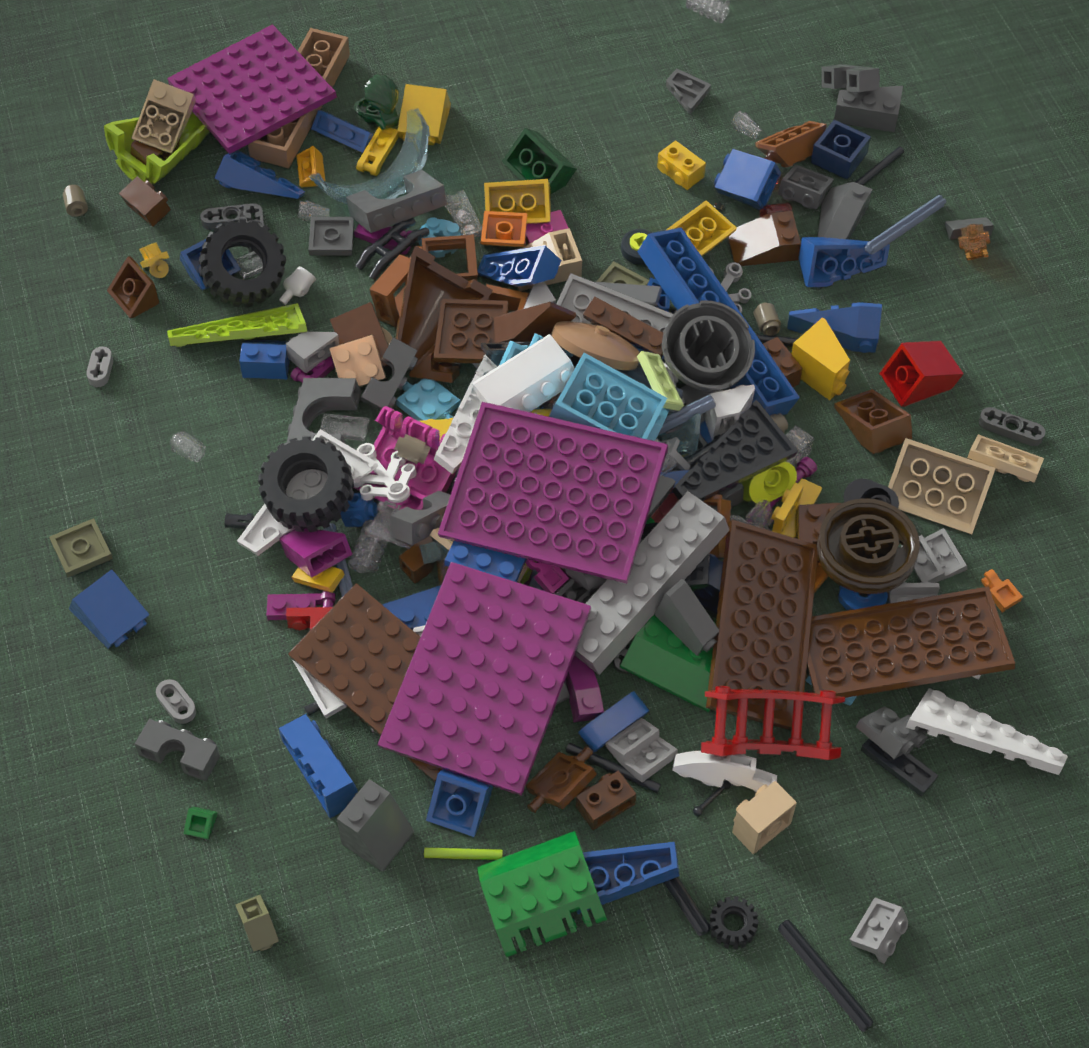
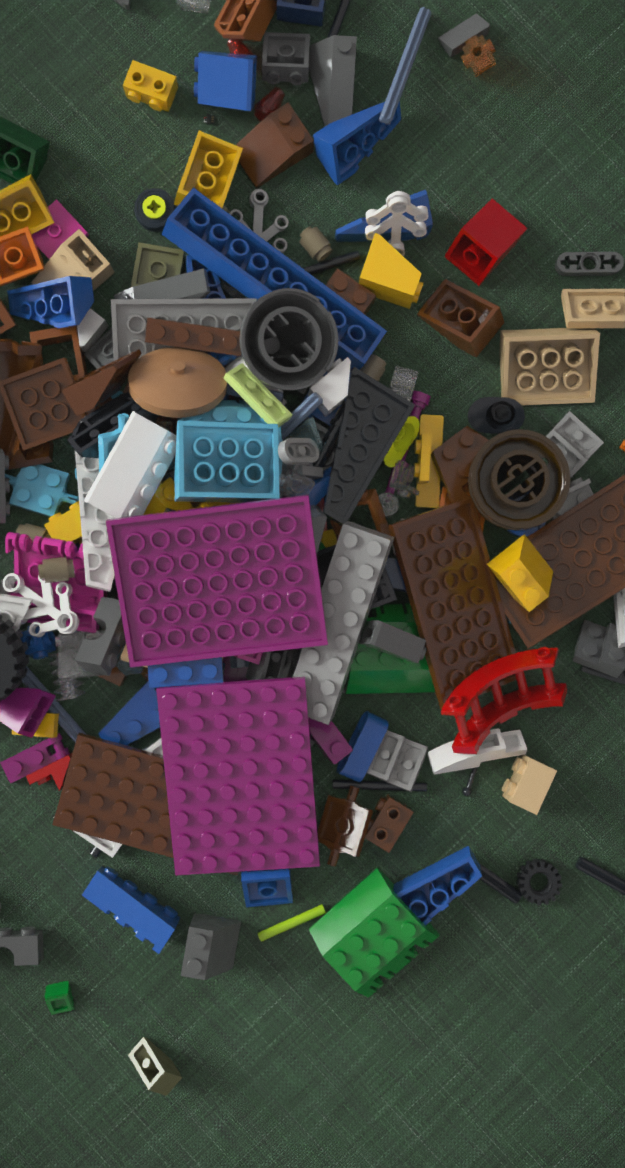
camera: 30 degrees left, 30 degrees up
none -> light grey plate [278,438,319,465]
none -> white plant [365,191,428,256]
none -> yellow slope [487,534,553,612]

